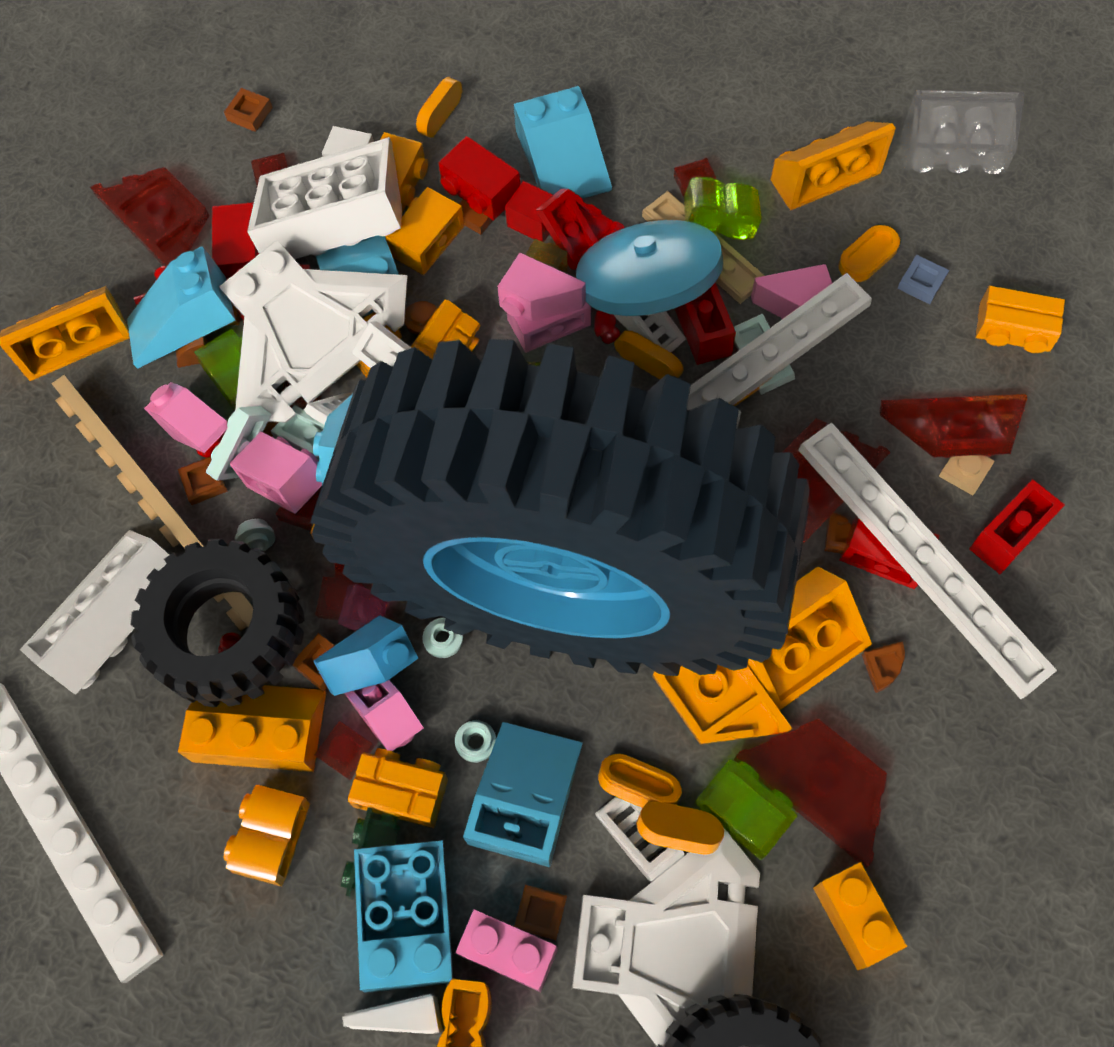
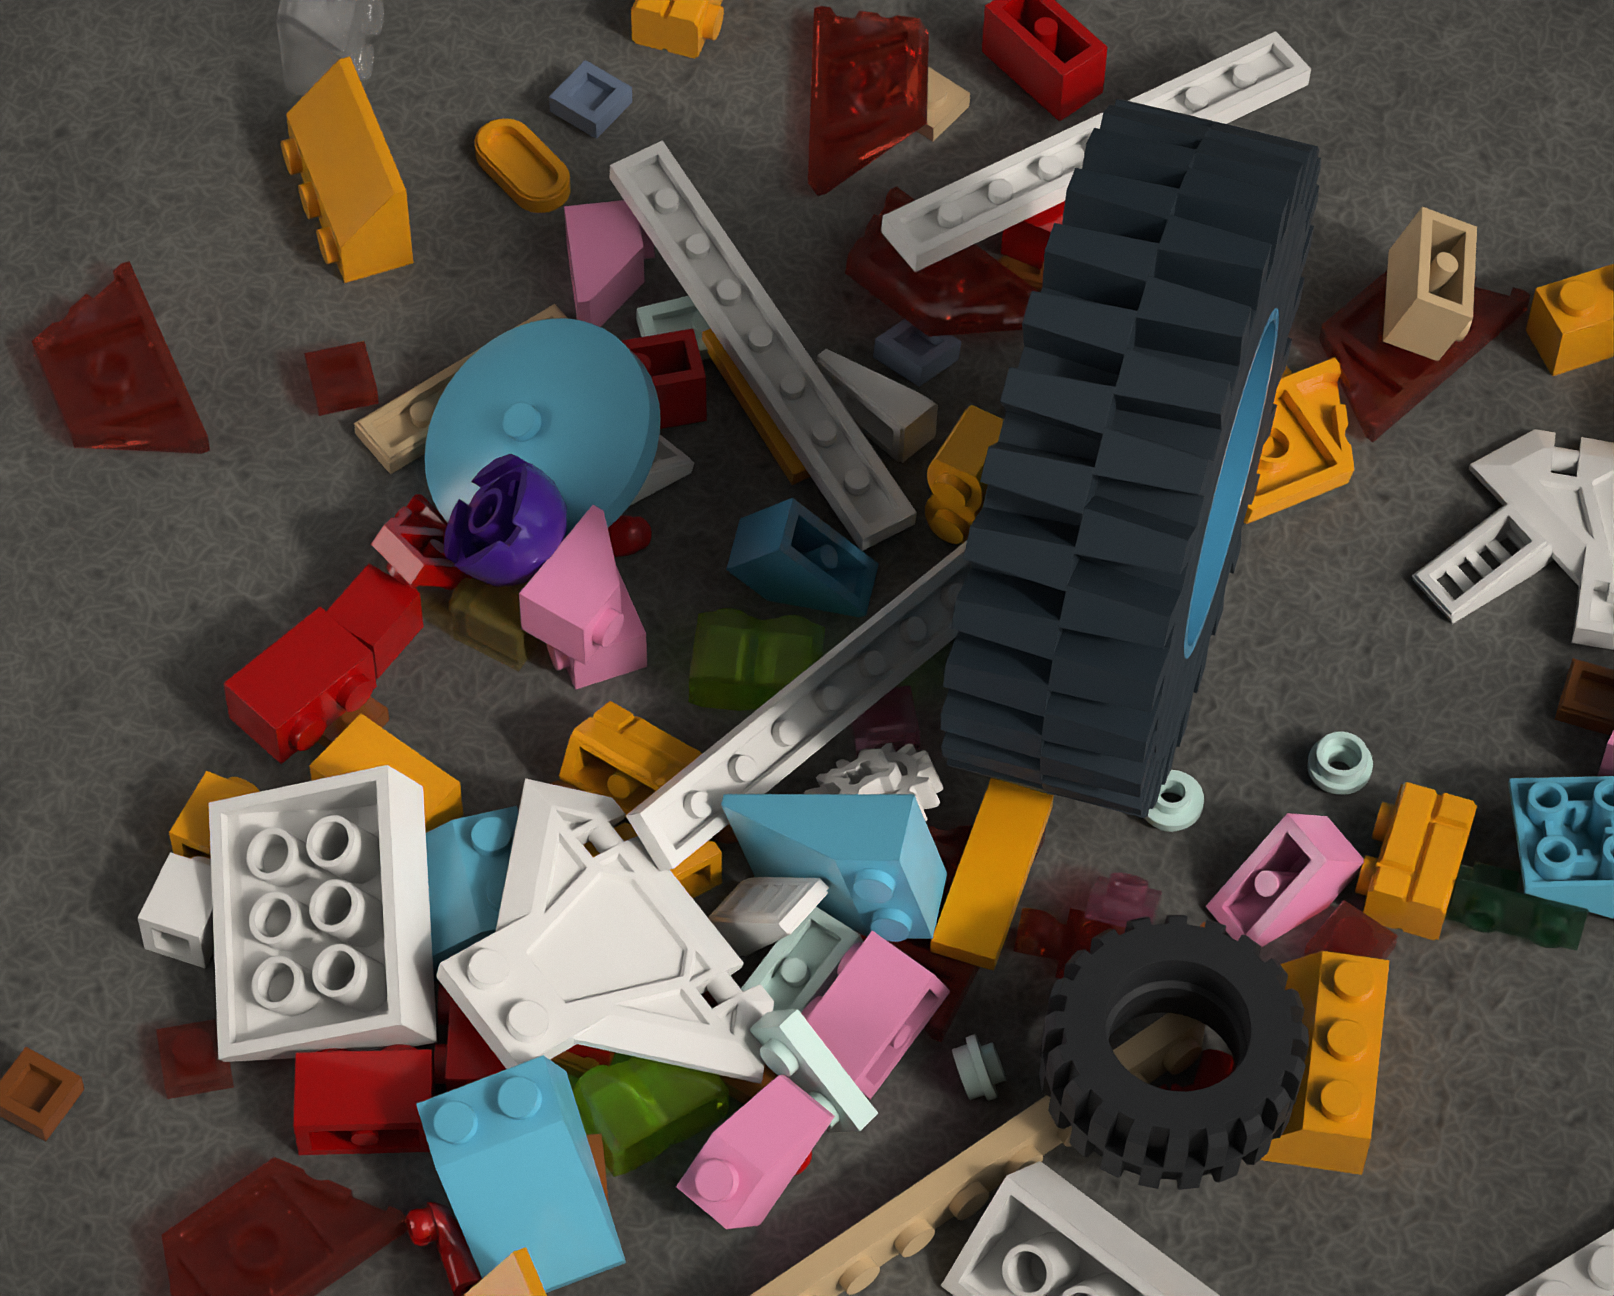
camera: 90 degrees left, 10 degrees down
dark orange tile [178,456,228,505] -> none
light orange brick [224,784,310,887] -> none
dark azure slope [313,615,418,696] -> none
light orange tile [416,77,462,138] -> none
medium azure slope [463,722,583,867] -> none
medium azure slope [514,86,612,199] -> none
light orange tile [598,754,682,808] -> none
light orange tile [615,331,683,380] -> none
light orange tile [636,801,724,855] -> none
clear neon green brick [684,177,762,240] -> none
clear neon green brick [695,759,798,860] -> none
none -> clear red wing [32,261,210,454]
none -> dark purple cylinder [444,454,567,586]
none -> tan brick [1383,207,1477,361]

